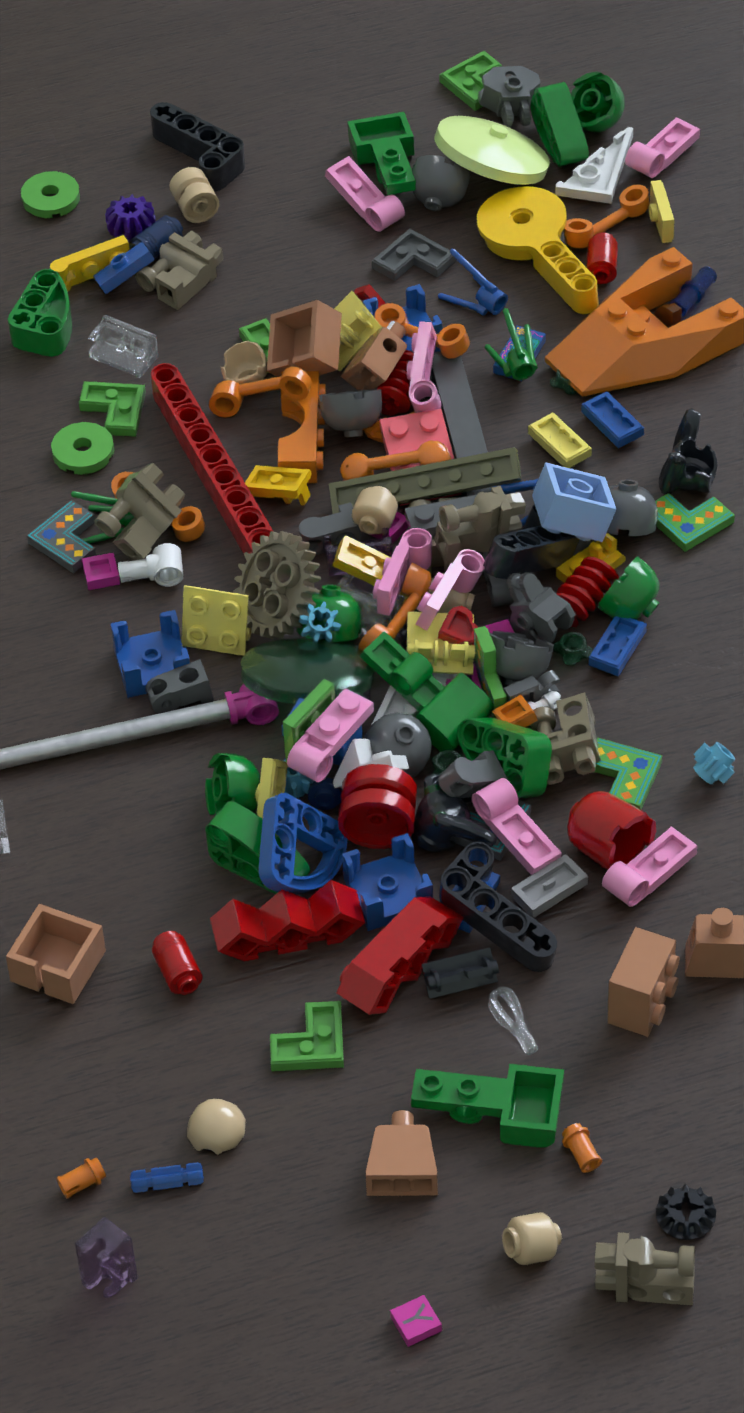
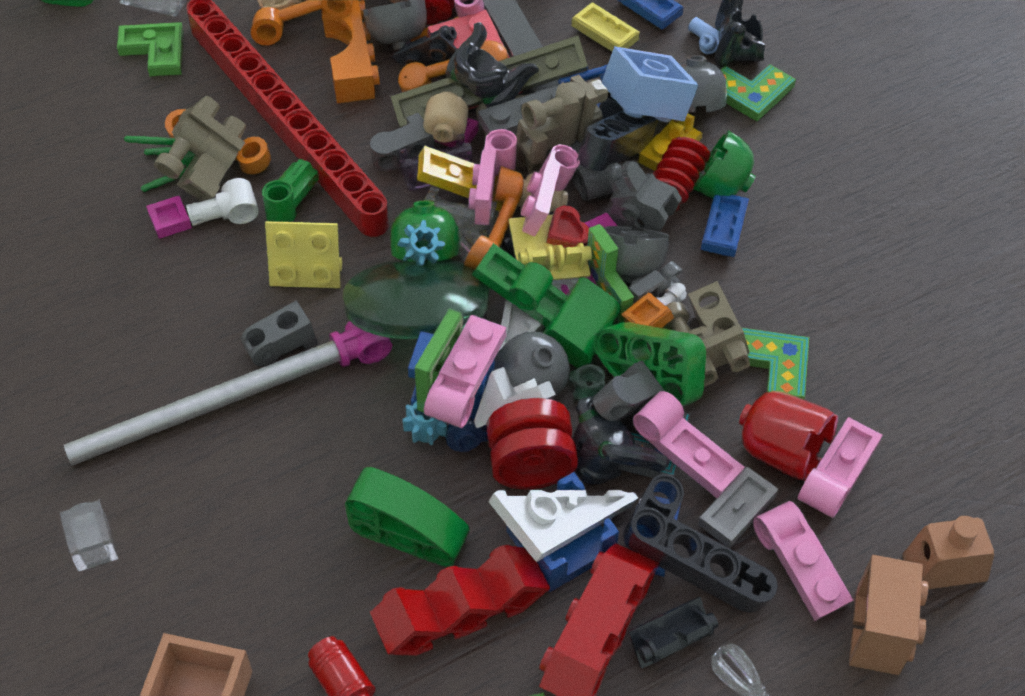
camera: 15 degrees left, 5 degrees up
dark grey tile [27,500,96,574] -> none
bright green tile [51,422,114,475] -> none
blue panel [110,610,190,698] -> none
green cylinder [205,753,260,815] -> none
dark tan gear [233,531,321,639] -> none
yellow plate [245,465,312,505] -> none
light yellow plate [255,758,288,819] -> none
blue beam [258,793,347,895] -> none
clear green plate [554,632,593,666] -> none
medium azure gear [693,742,735,784] -> none
none -> green piece [262,159,319,222]
none -> black hinge [392,25,457,67]
none -> black hair [446,22,539,108]
none -> white wing [488,490,638,562]
none -> light blue arm [688,17,720,54]
none -> bright pink plate [753,501,854,621]

